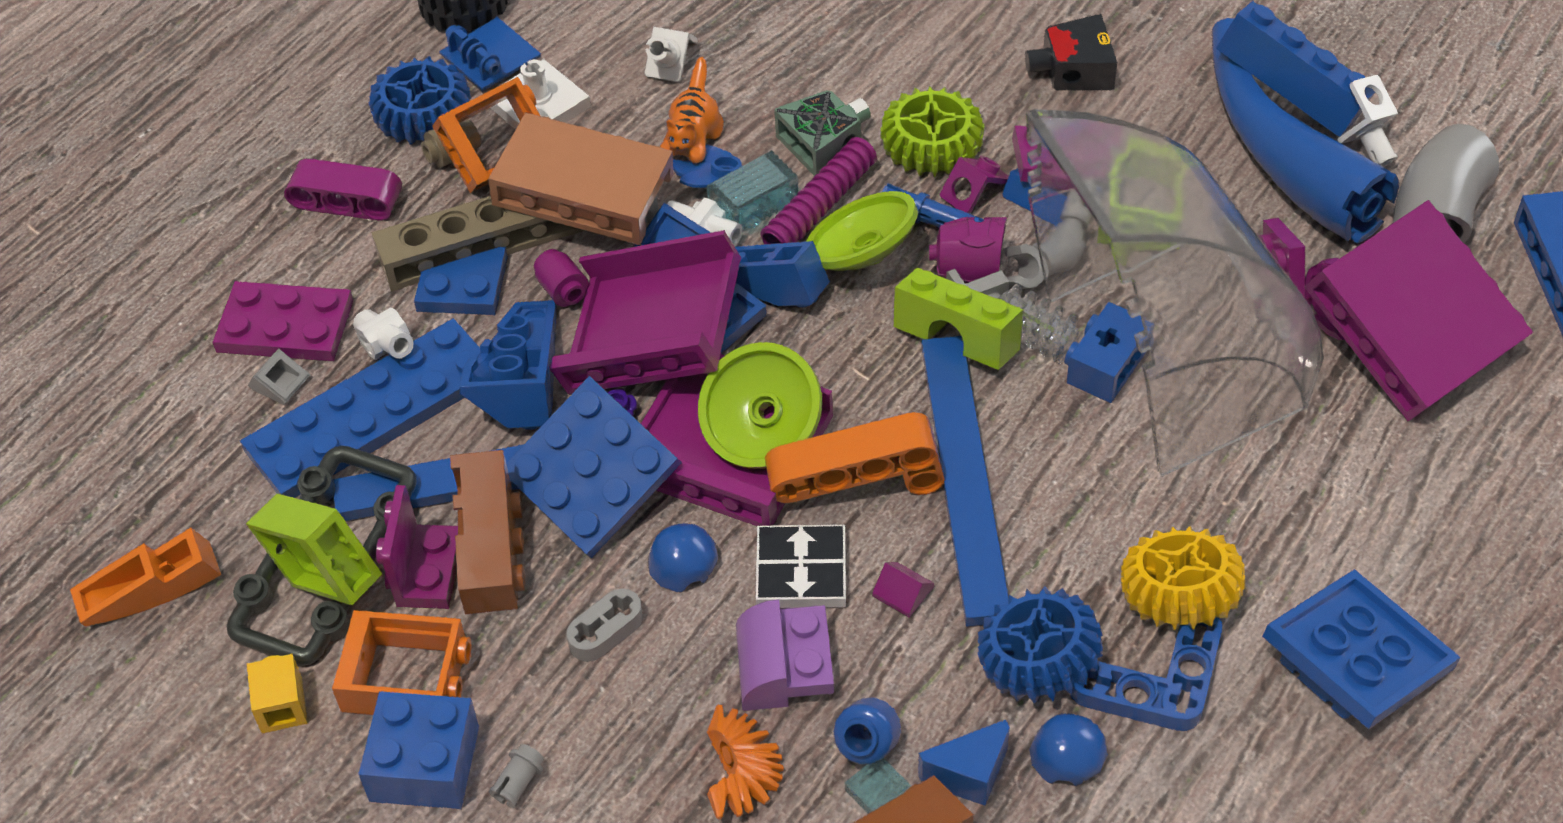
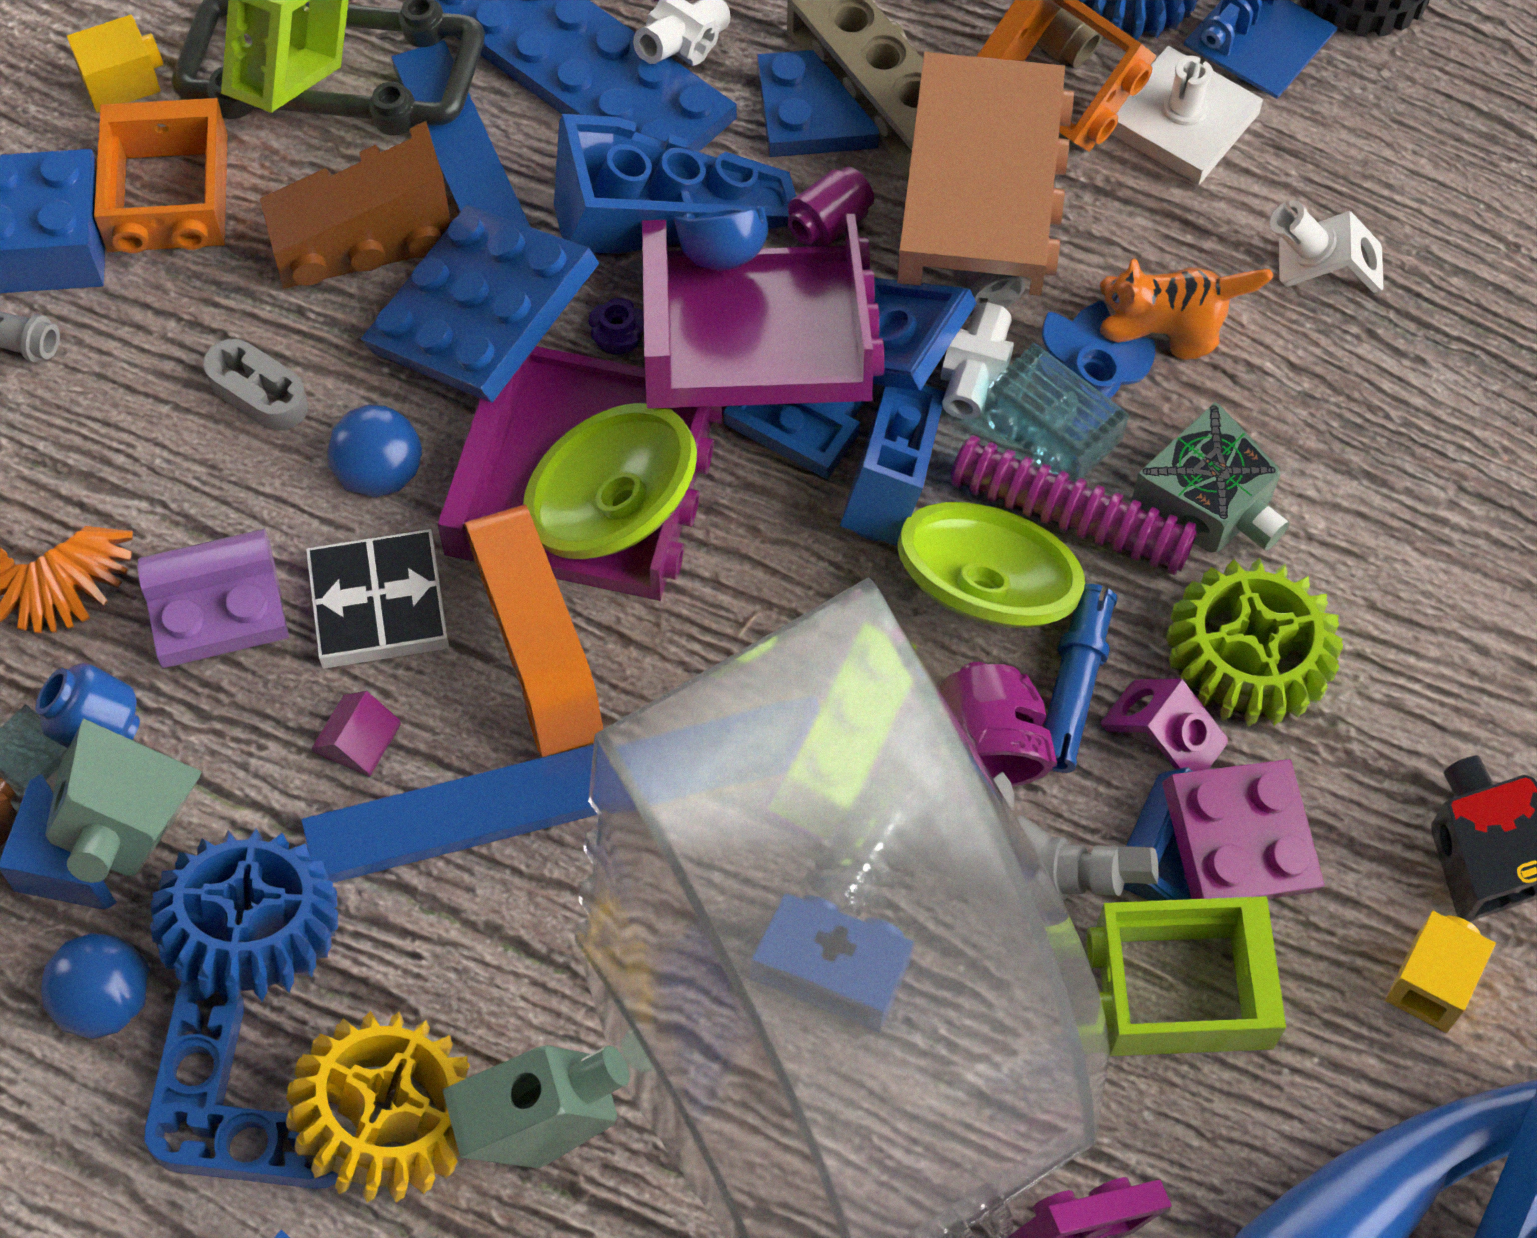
camera: 75 degrees right, 10 degrees up
magenta bracket [376,485,458,609] -> none
none -> sand green torso [45,718,202,883]
none -> sand green torso [443,1045,630,1168]
none -> blue hair [674,206,768,271]
none -> yellow brick [1384,910,1496,1033]

